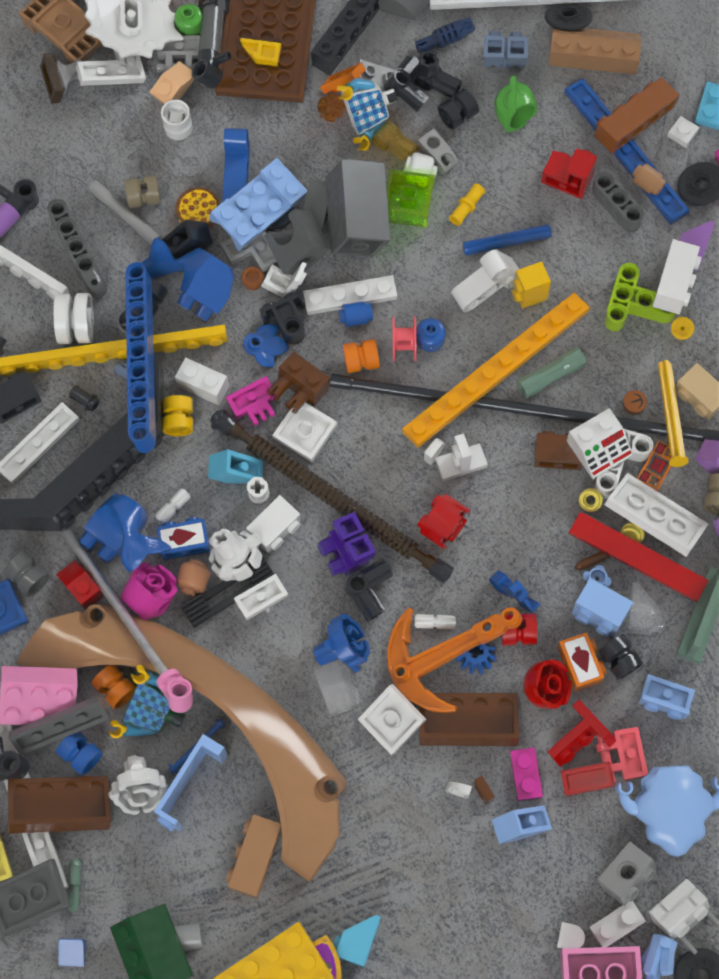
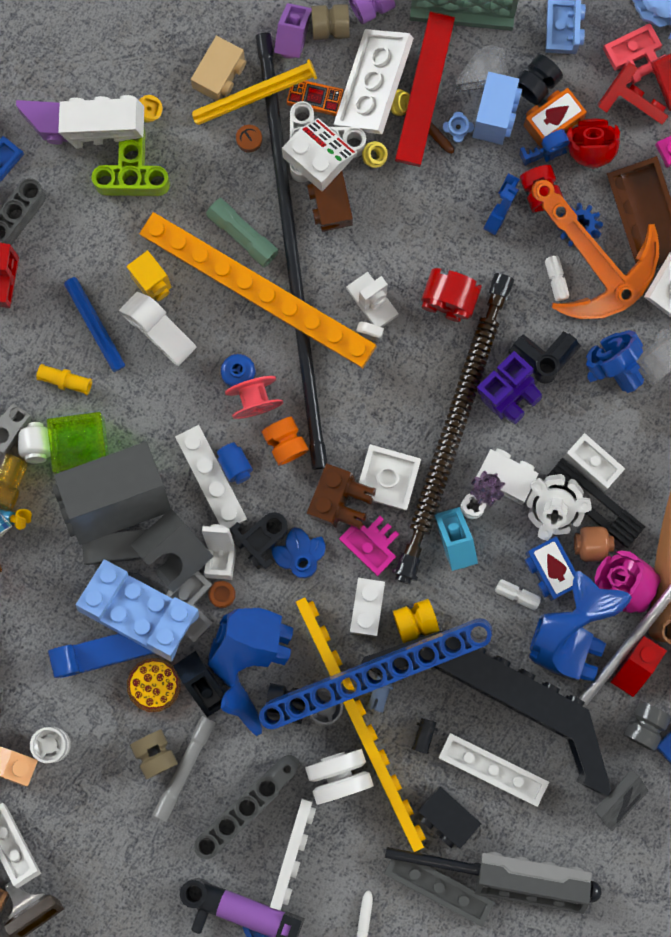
camera: 110 degrees left, 10 degrees up
none -> clear purple gear [470,471,505,506]
none -> blue piece [519,129,570,166]

